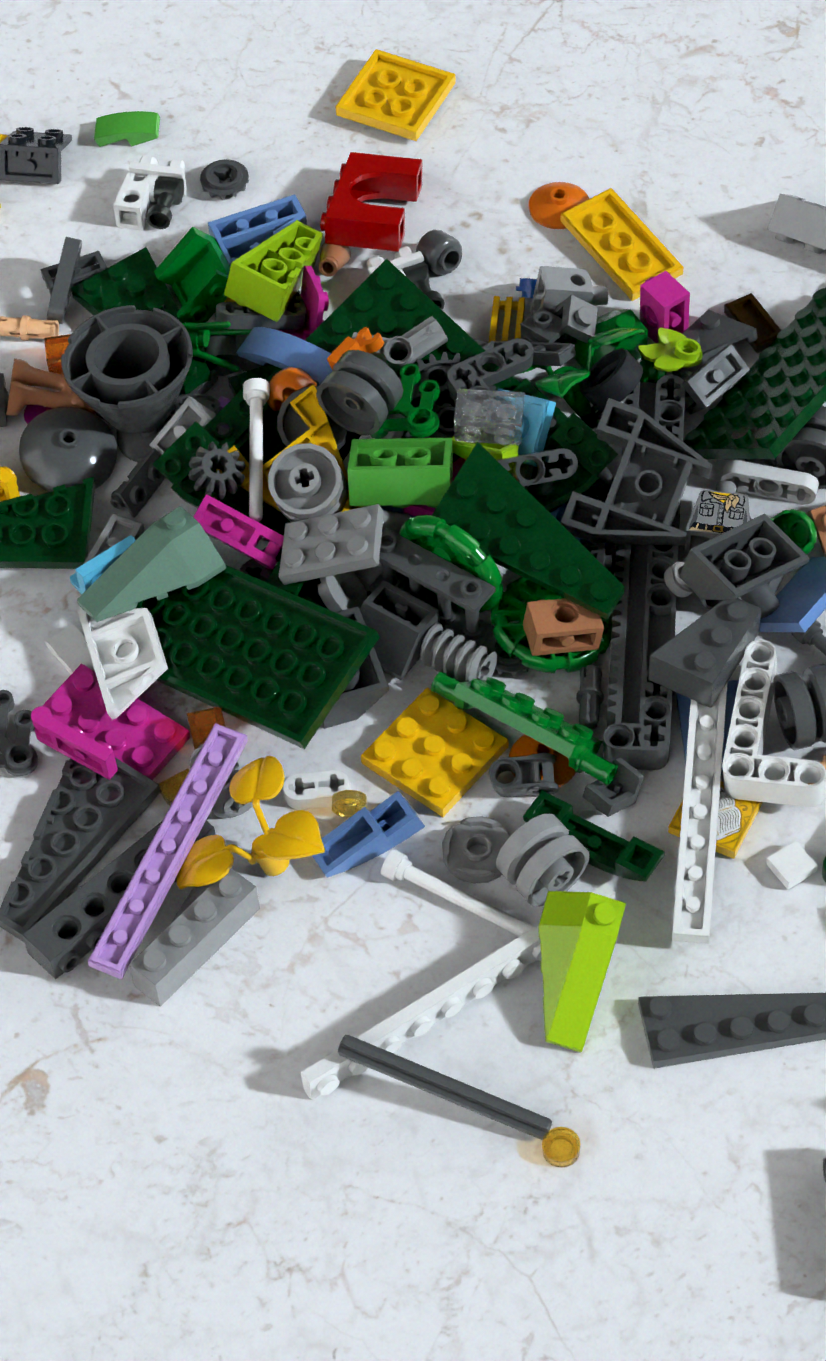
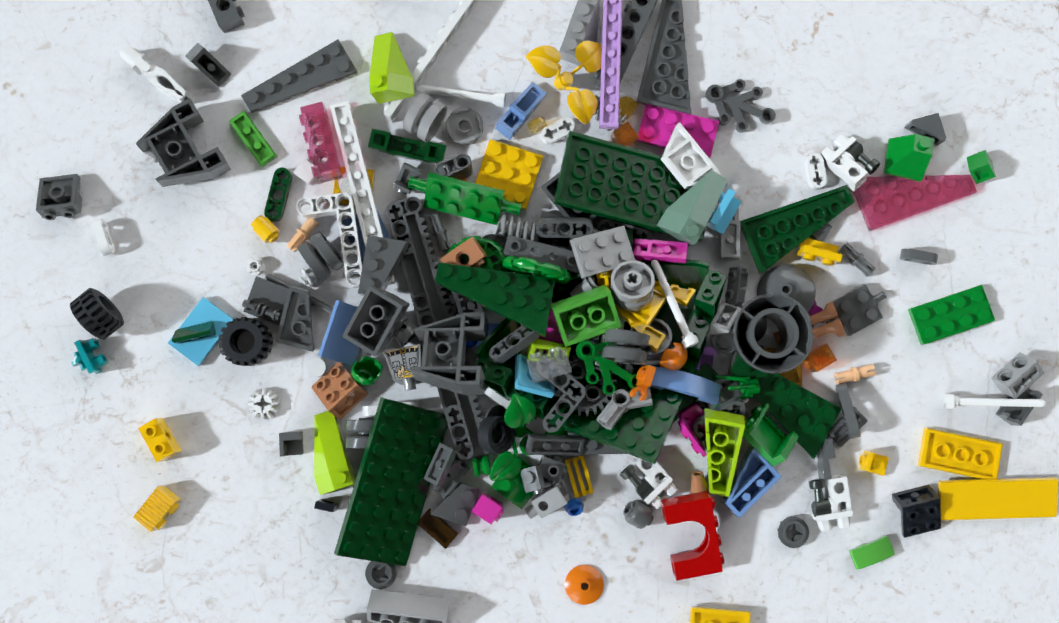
camera: 155 degrees right, 30 degrees up
dark pink plate [31,706,118,780] -> none
dark grey gear [188,441,245,500] -> none
yellow tile [560,188,684,301] -> none
lime plate [638,327,703,372] -> none
light grey tile [664,562,694,597] -> none
none -> clear pink brick [299,102,343,183]
none -> dark grey beam [536,218,593,238]
none -> dark grey slope [817,438,836,480]
none -> yellow bracket [859,451,889,476]

